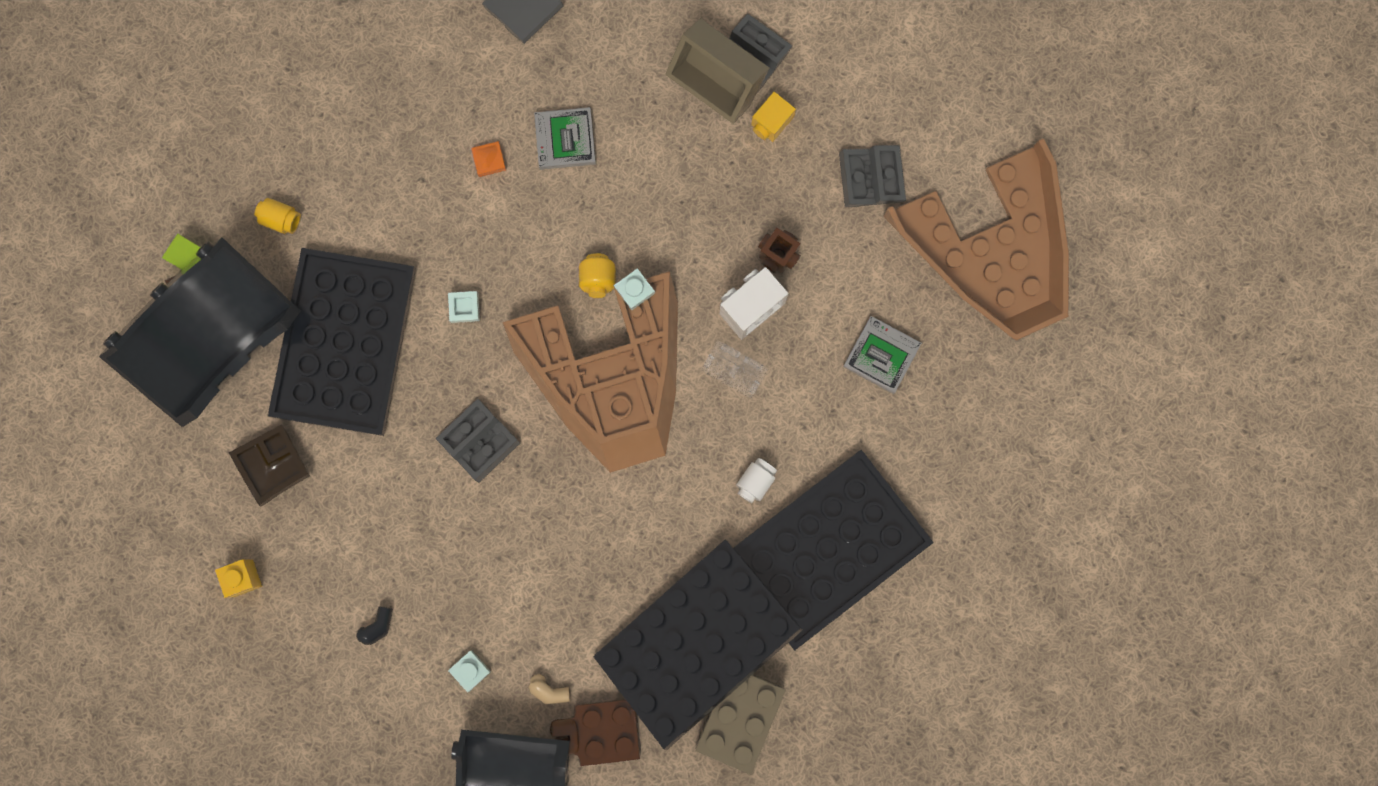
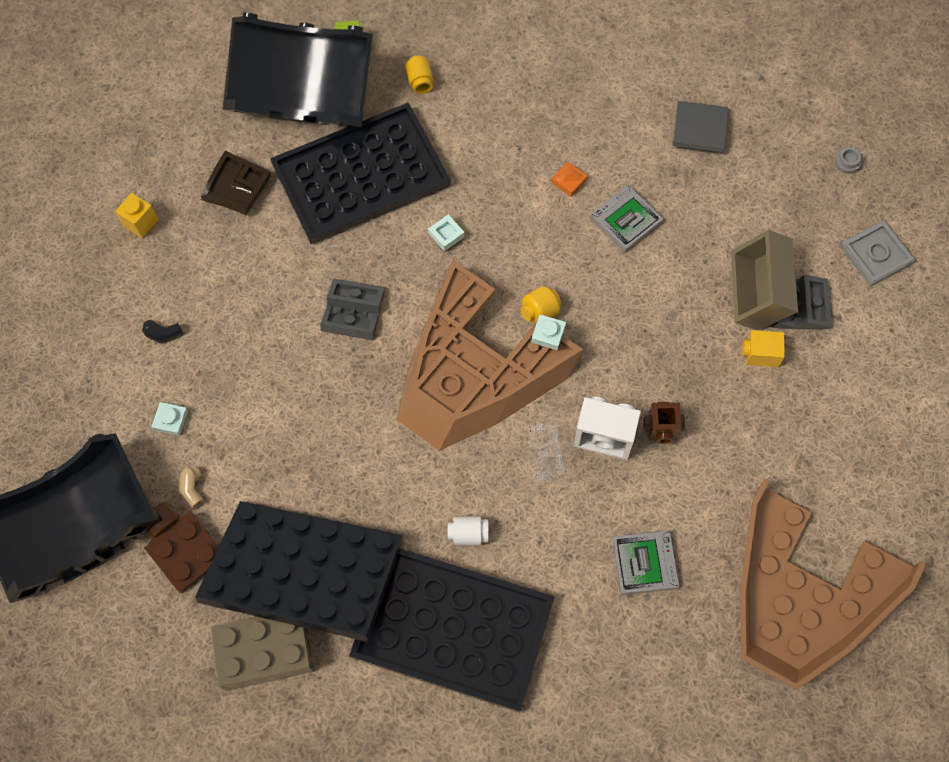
camera: 55 degrees right, 15 degrees down
dark grey slope [839,145,906,207] -> none

